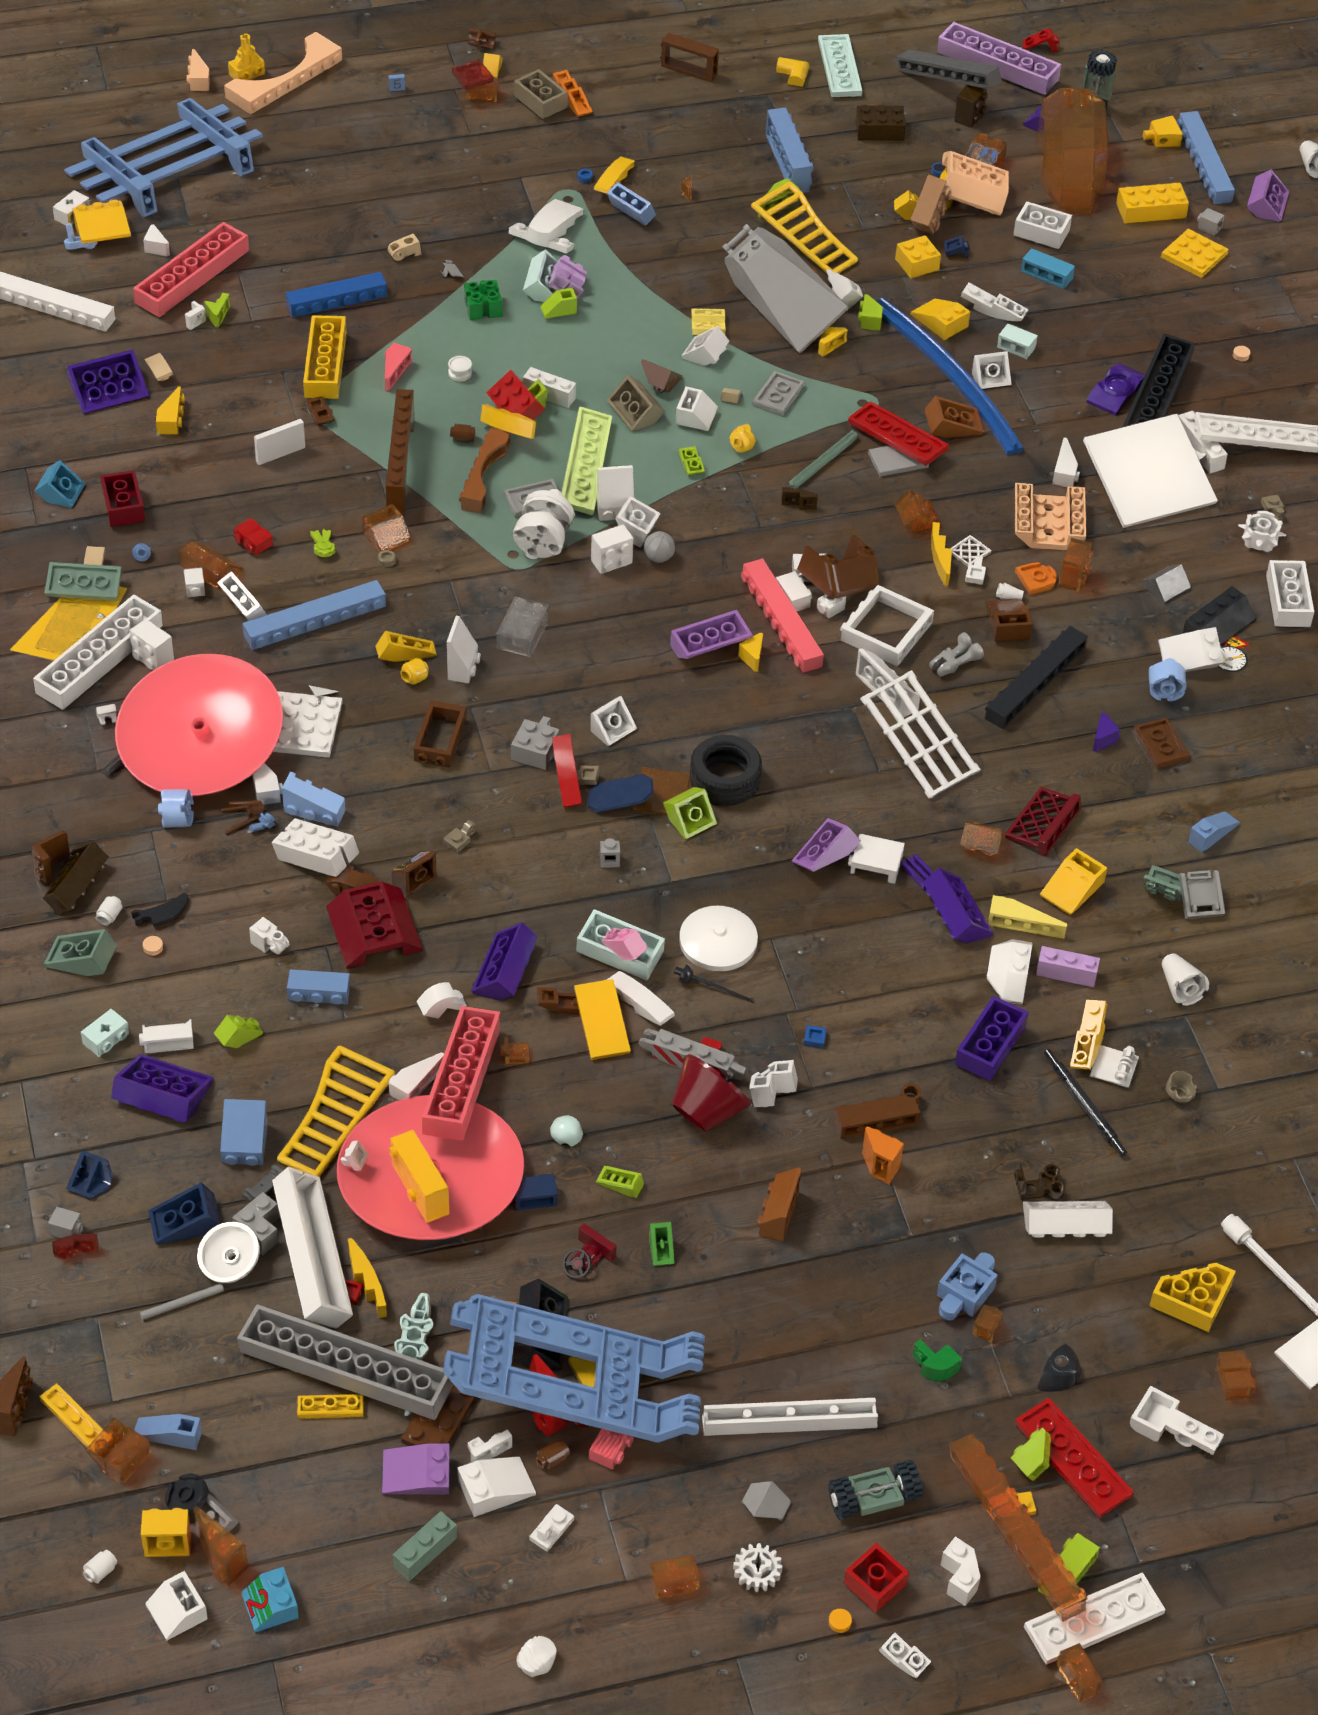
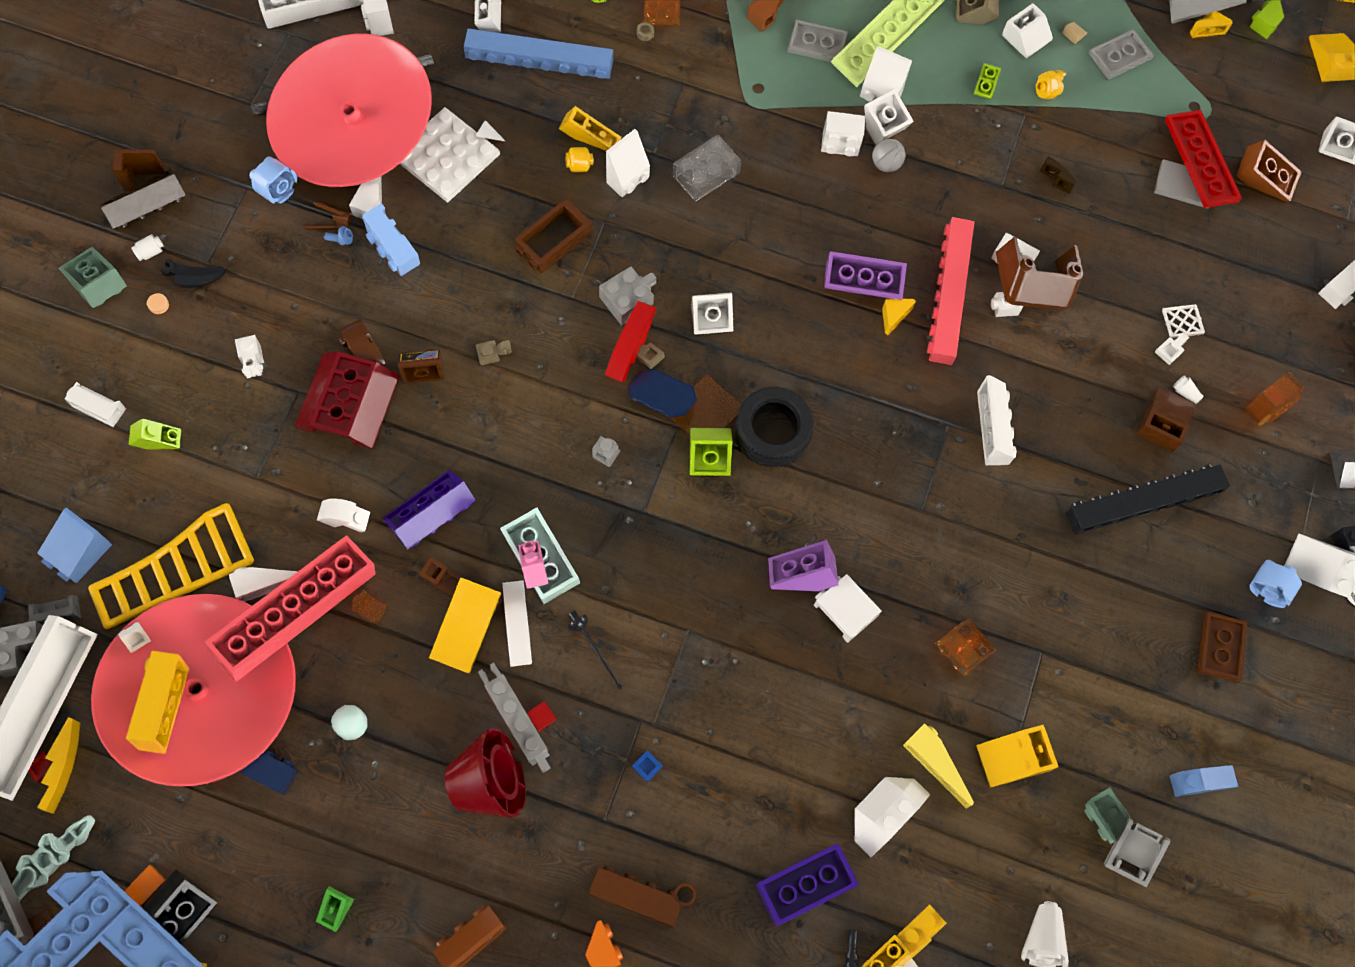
camera: 30 degrees right, 20 degrees up
light aqua brick [81,1009,129,1057] -> none
white tile [96,704,116,726] -> none
dark purple slope [111,1054,214,1122] -> none
white piece [272,818,359,877] -> none
medium blue brick [287,969,350,1004] -> none
white wheel [512,489,575,559] -> none
dark red piece [563,1223,617,1278] -> none
lime slope [596,1166,644,1198] -> none
white dish [679,906,758,971] -> none
white brick [750,1060,798,1107] -> none
white piece [776,571,812,611] -> none
sand green axle [788,430,858,488] -> none
white window [840,585,934,666] -> none
white door [860,670,981,799] -> none
blue piece [878,298,1023,455] -> none
clear orange slope [894,490,942,533] -> none
dark purple tile [900,854,934,890] -> none
dark purple slope [923,868,994,944] -> none
light grey piece [929,632,984,677] -> none
yellow slope [931,522,952,586] -> none
dark red fence [1005,787,1081,857] -> none
light nougat slope [1015,483,1086,550] -> none
orange tile [1015,562,1057,595] -> none
lavender brick [1036,946,1100,987] -> none
dark purple slope [1093,712,1120,752] -> none

